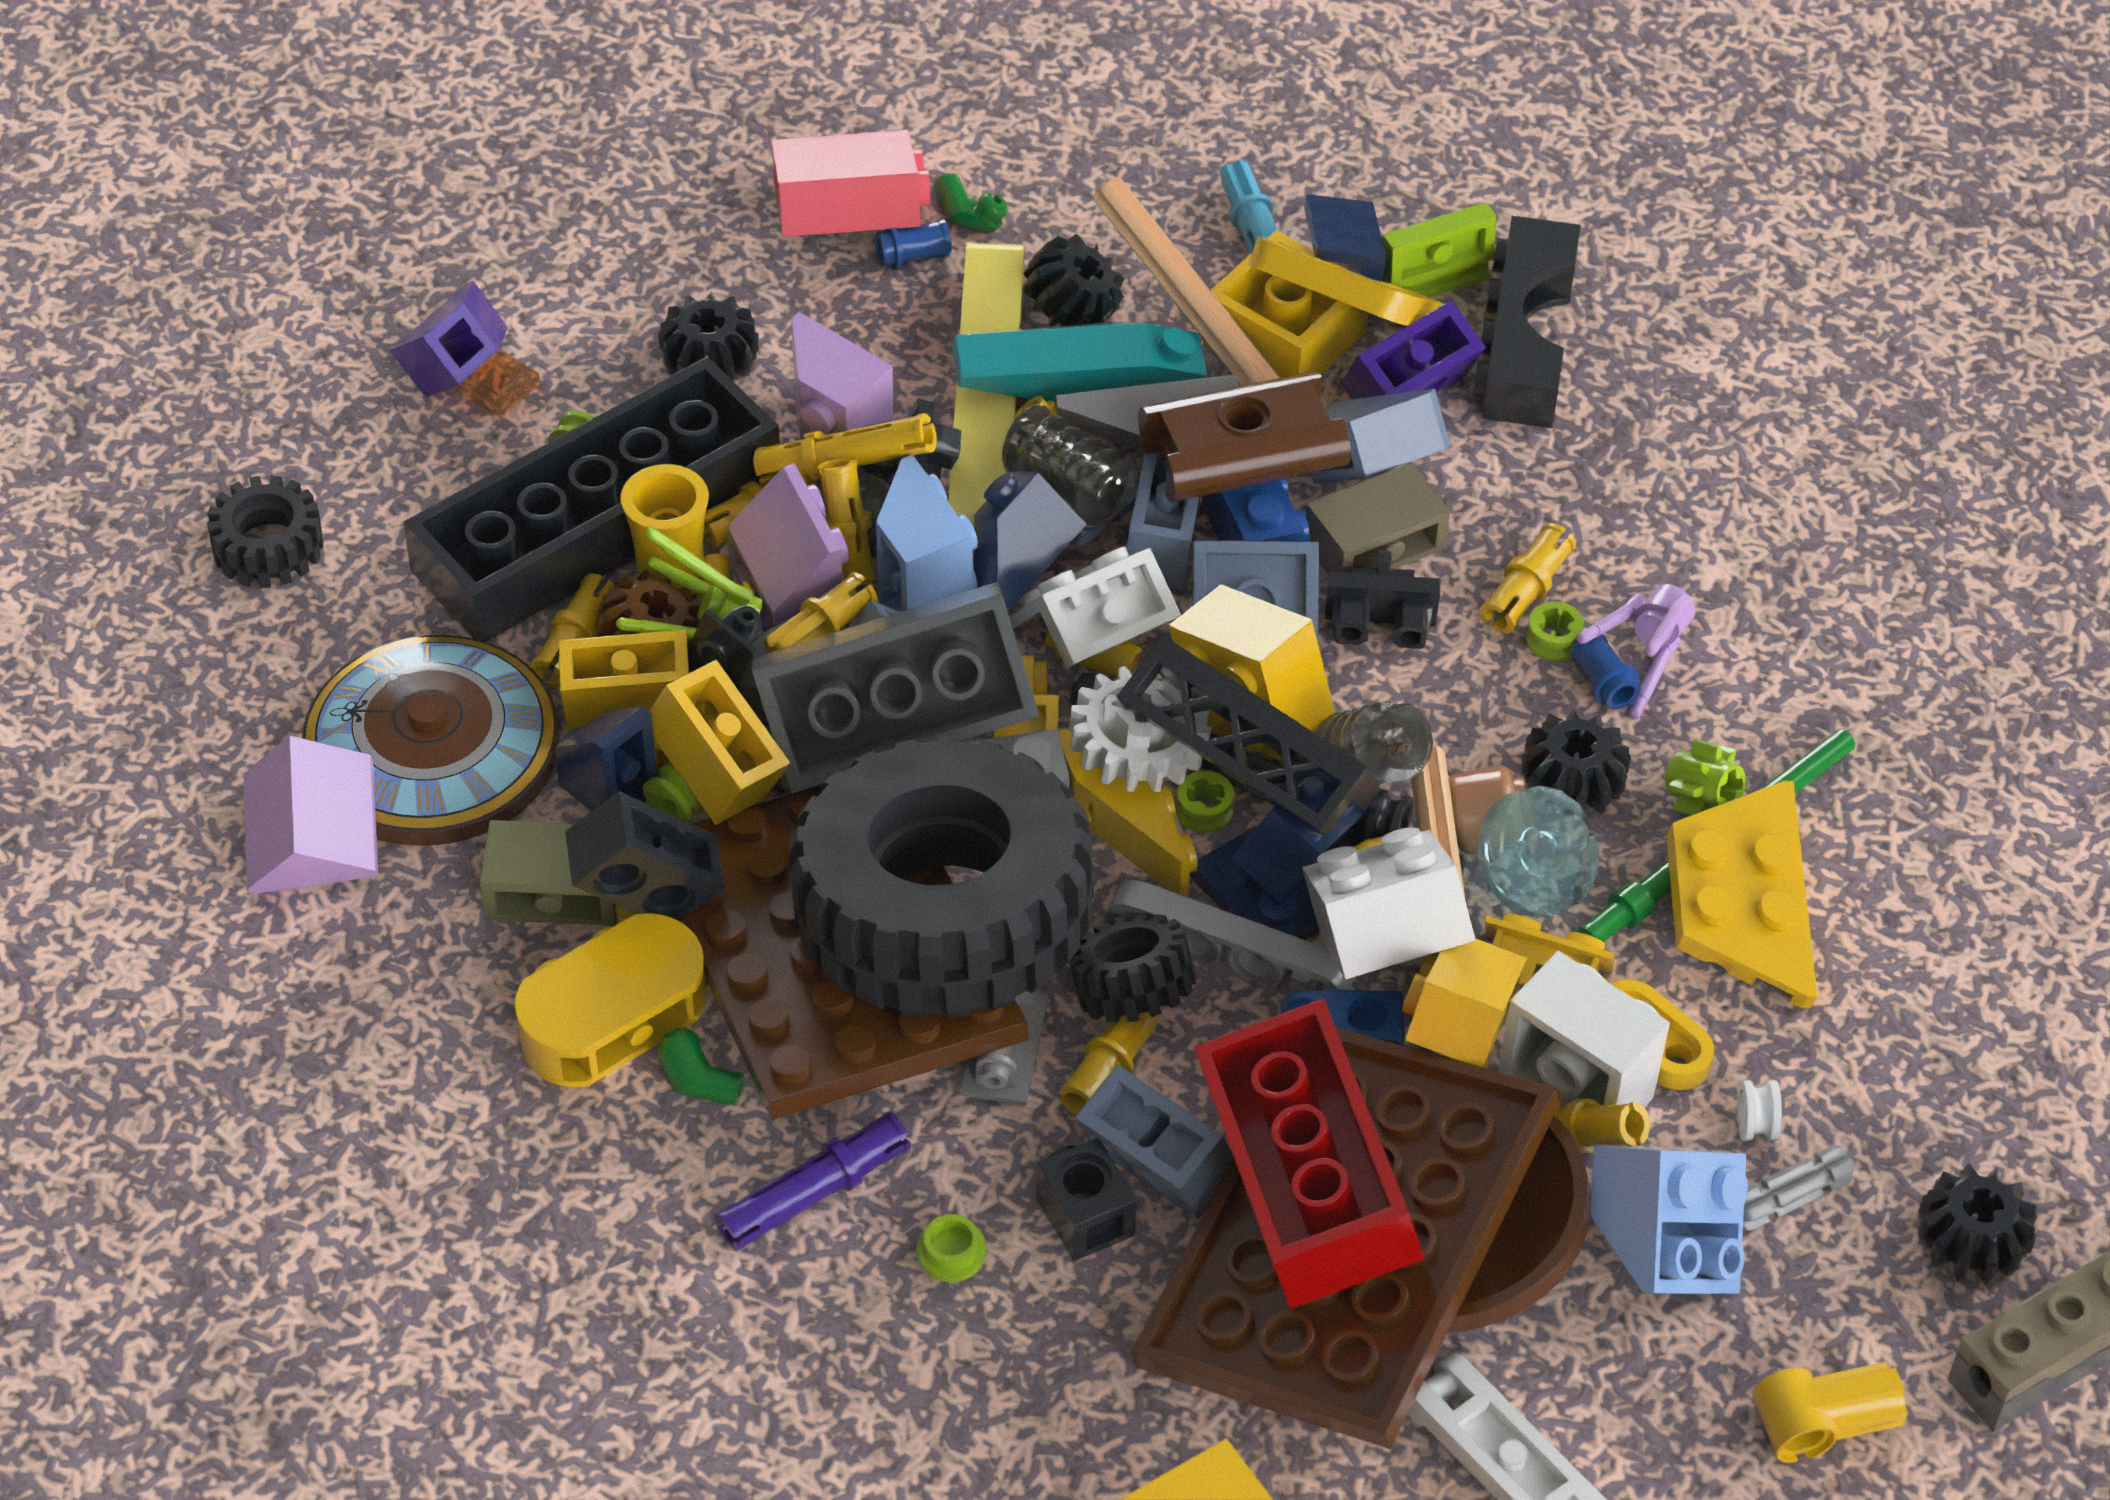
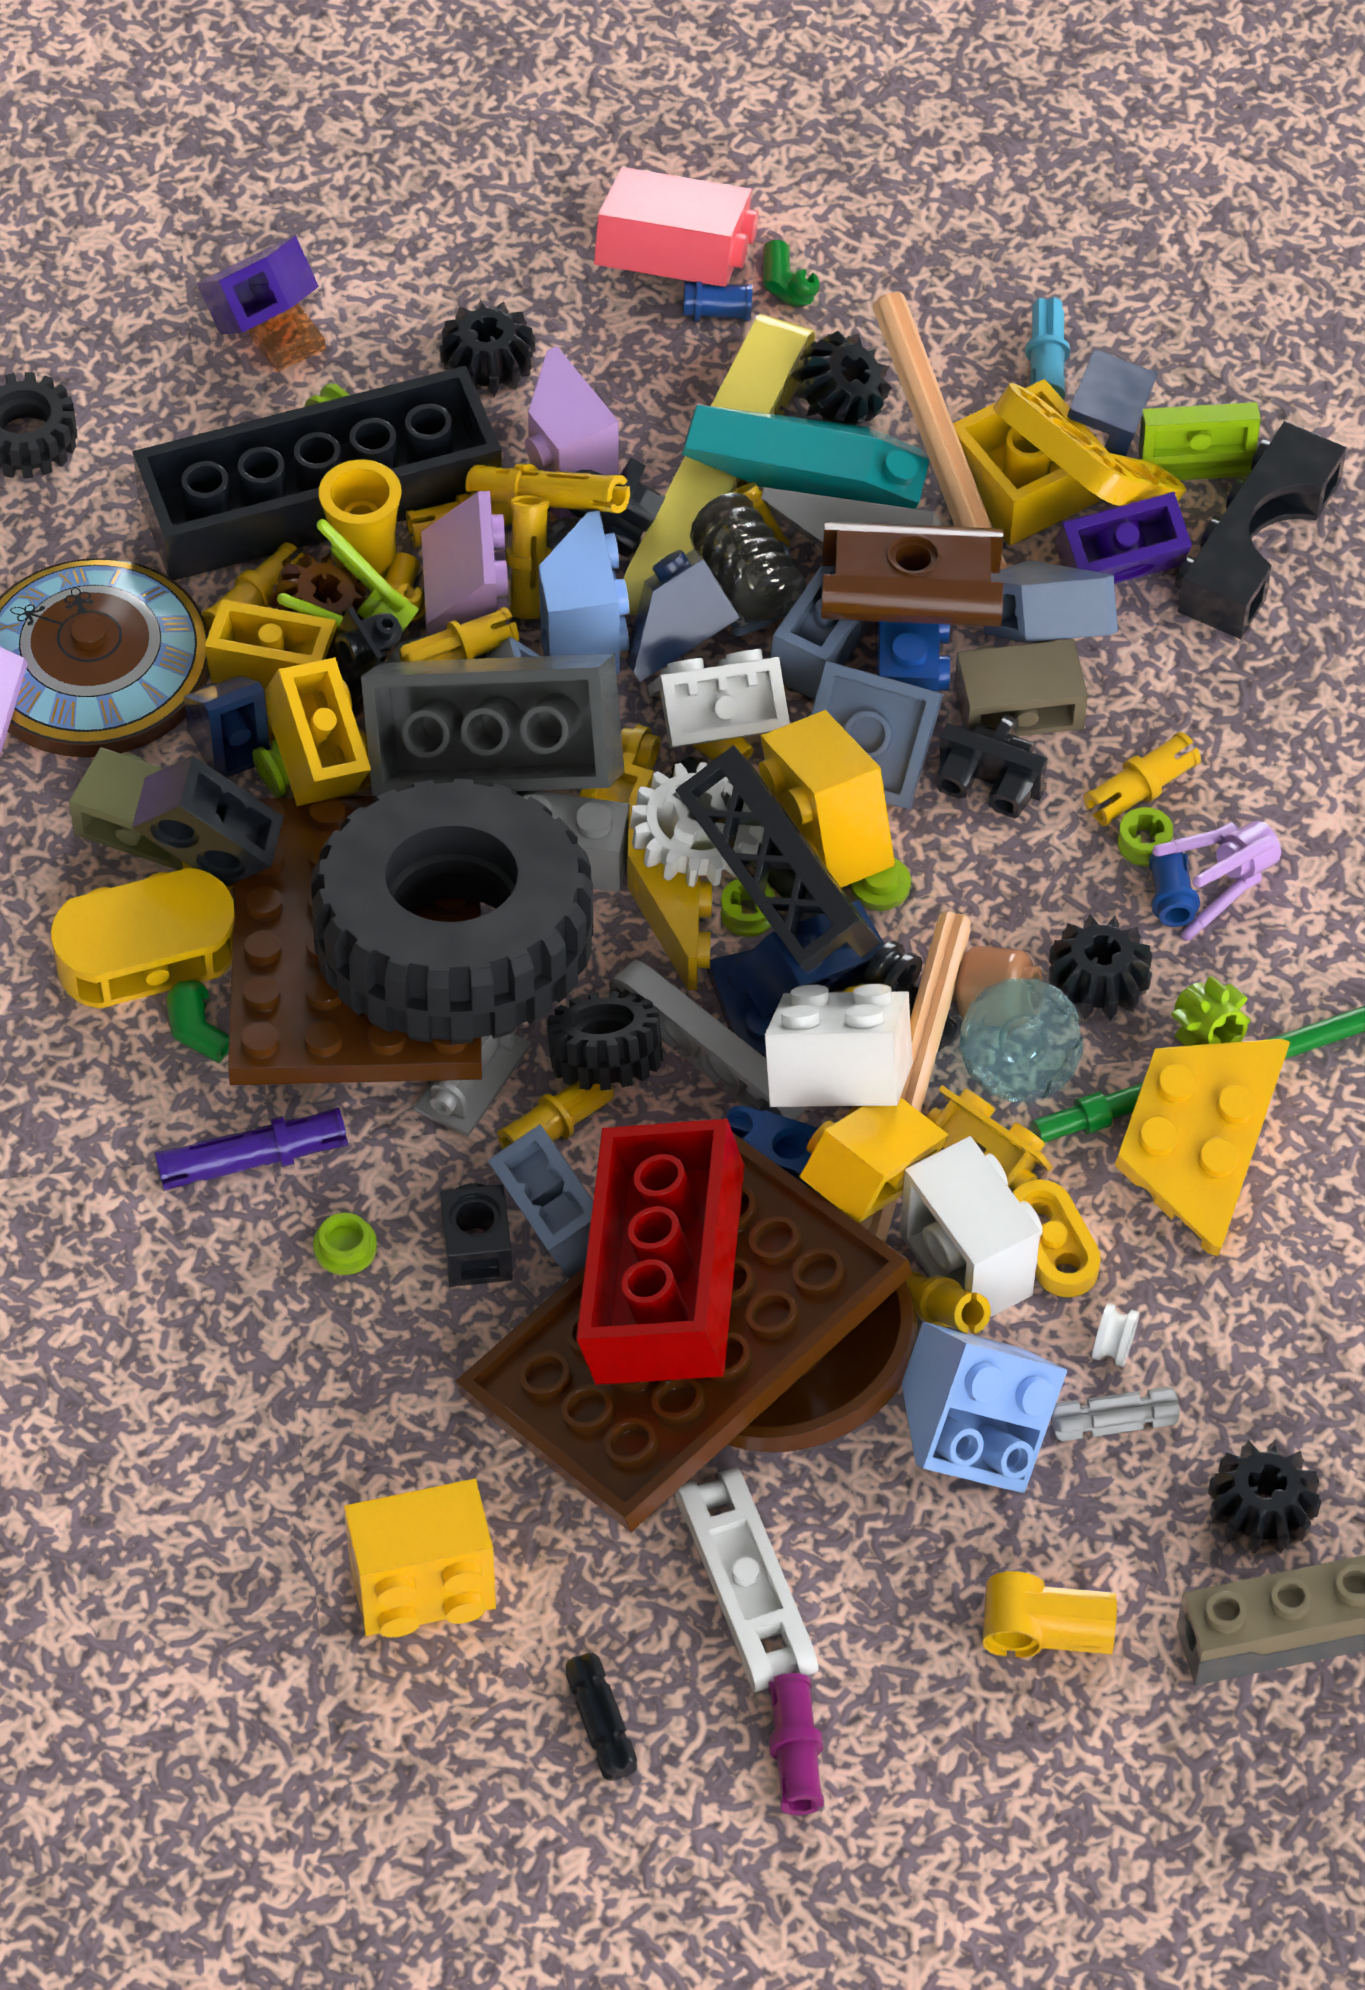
camera: 20 degrees right, 5 degrees up
clear smoke piece [1315,701,1433,786] -> none

